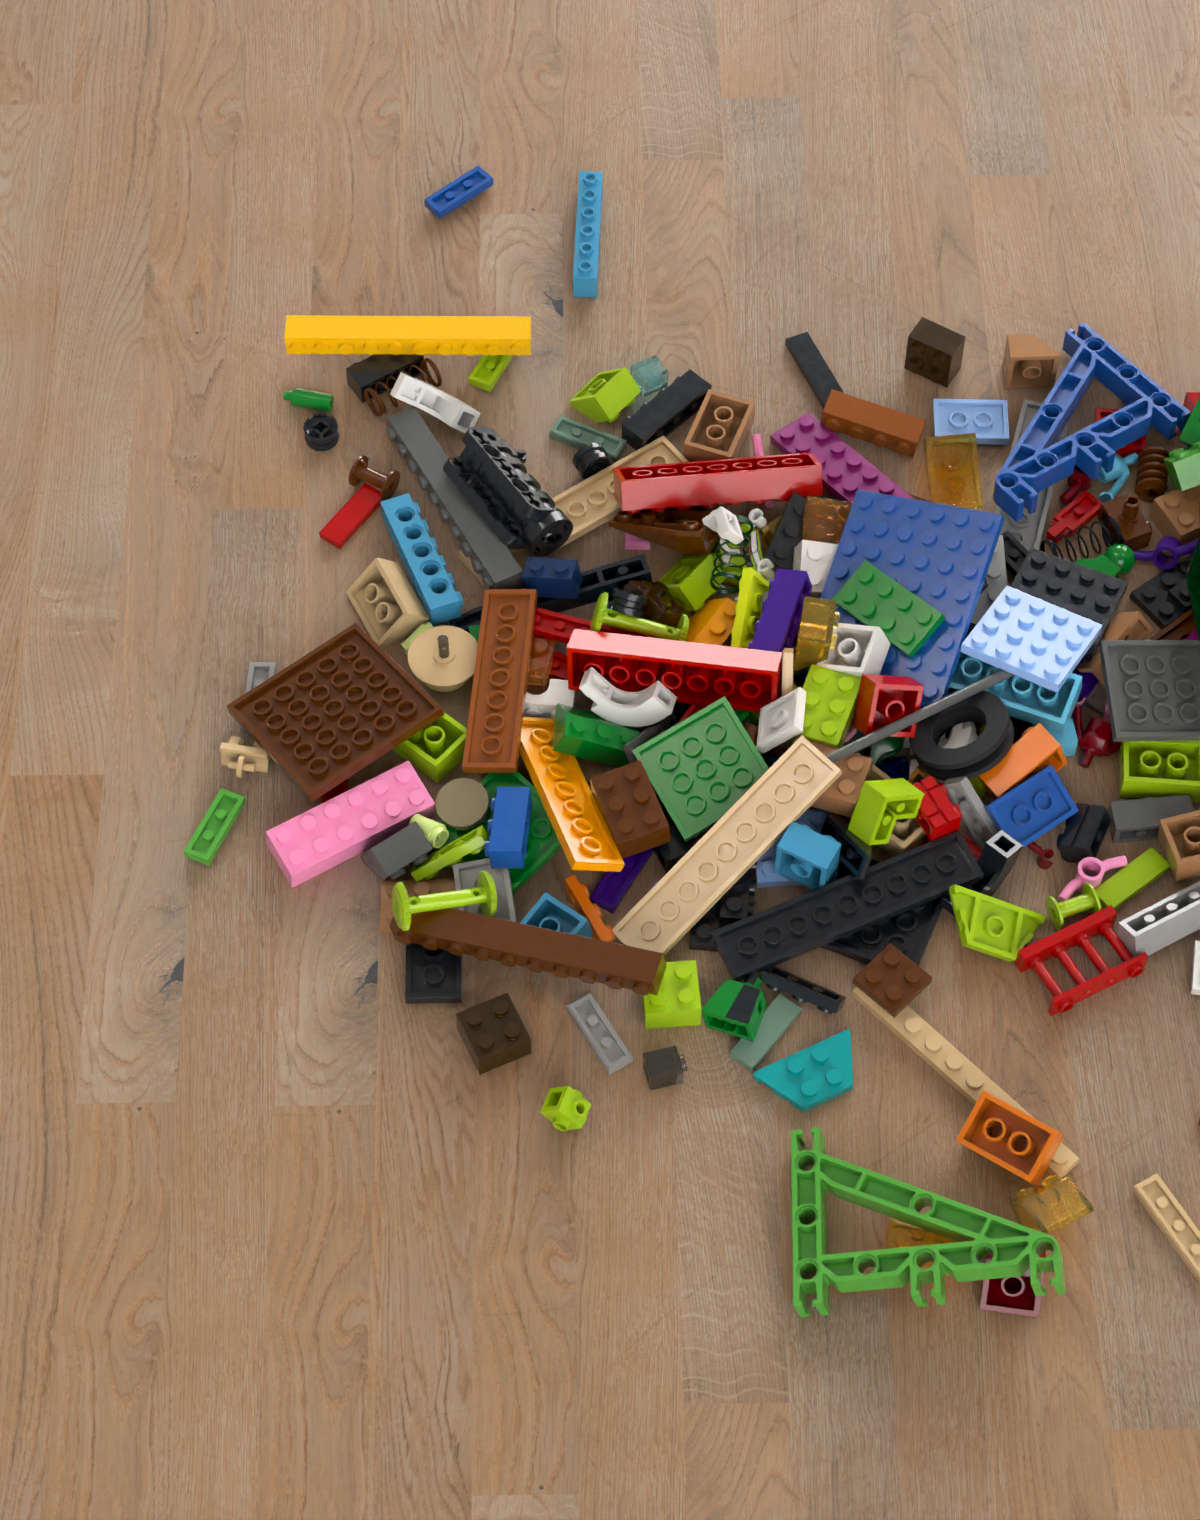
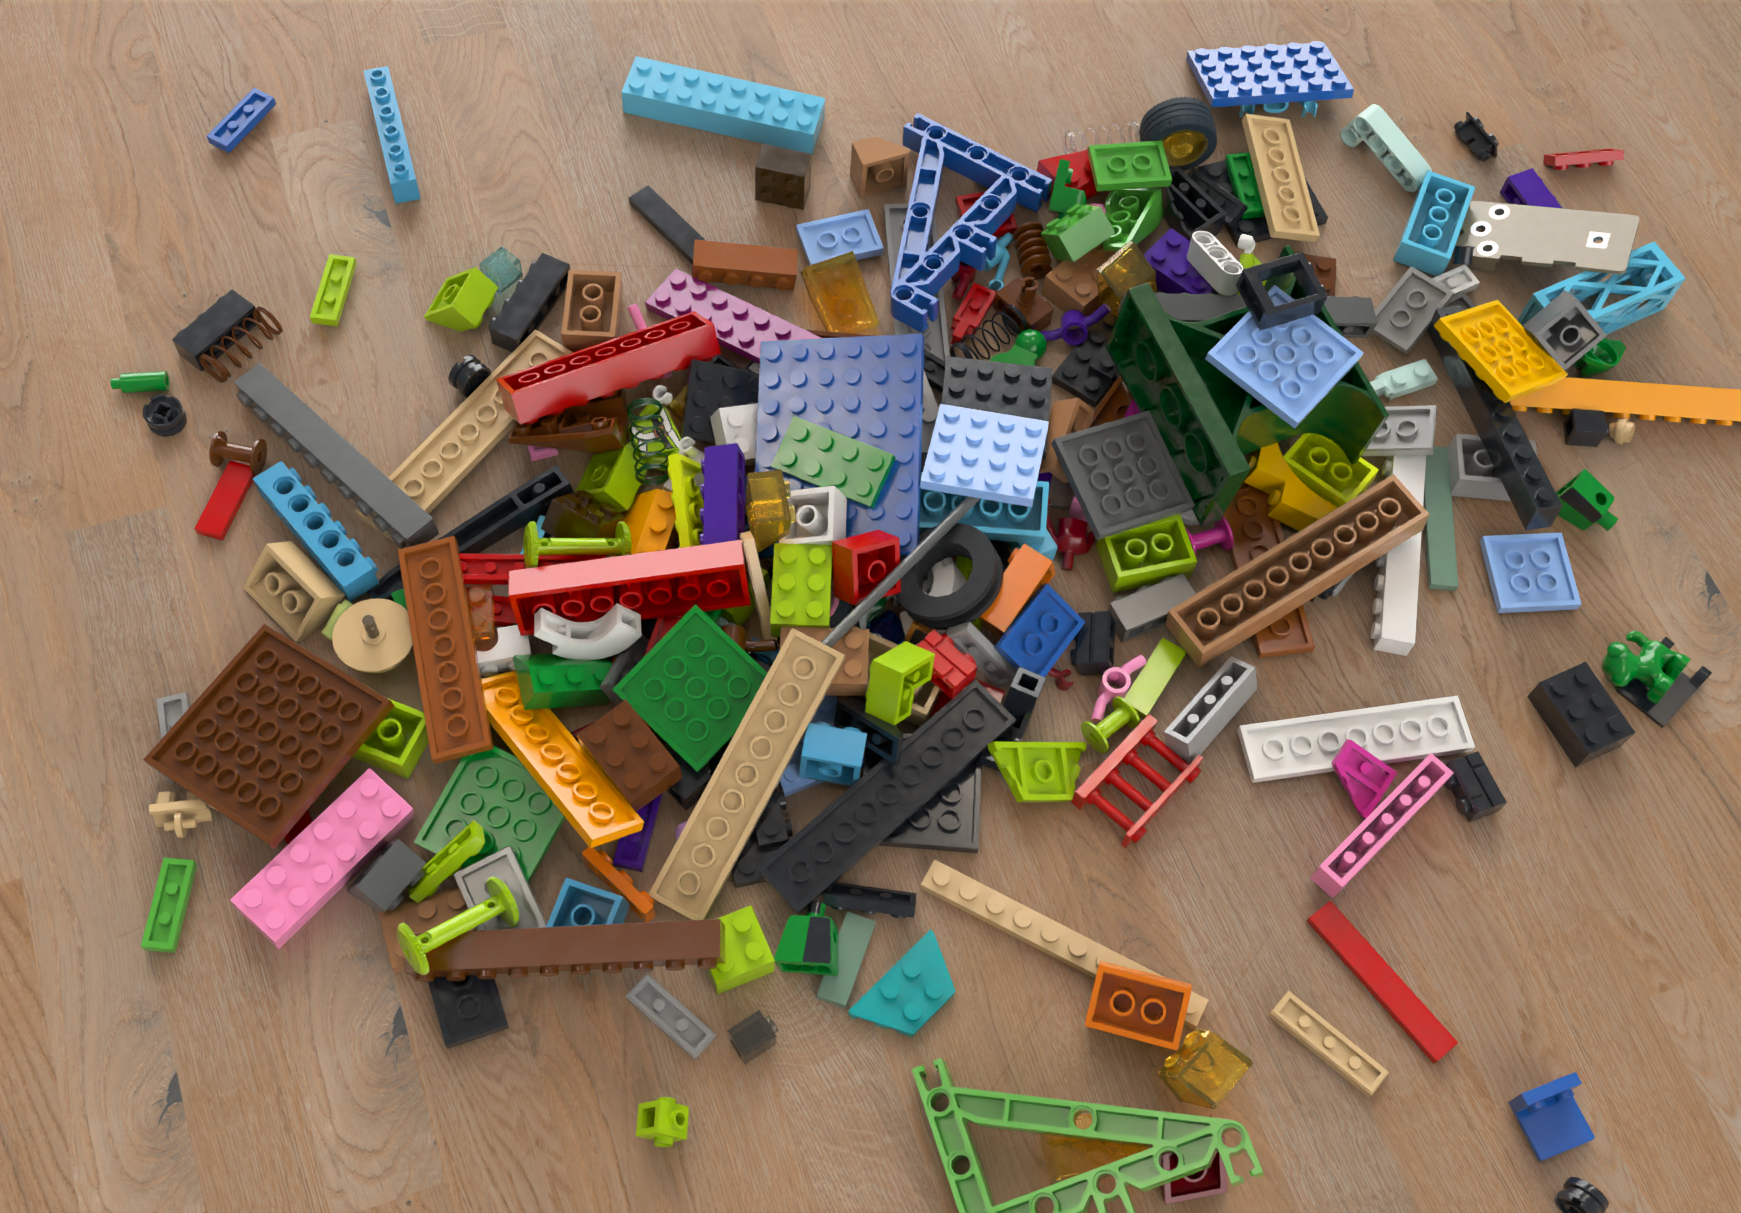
camera: 25 degrees left, 5 degrees up
yellow brick [284,315,531,356] -> none
white arch [390,372,481,433] -> none
yellowish green cone [409,813,449,848] -> none
dark tan tile [435,777,490,831] -> none
black piece [443,427,573,557] -> none
dark brown brick [456,993,531,1075] -> none
blue brick [485,787,533,868] -> none
dark blue brick [522,557,583,599] -> none
sand green tile [549,415,627,463] -> none
black wheel [607,588,648,618] -> none
white bracket [702,506,744,545] -> none
white tile [756,687,806,754] -> none
clear orange plate [803,496,853,544] -> none
reddish brown plate [853,943,932,1018] -> none
none -> medium azure brick [622,56,825,155]

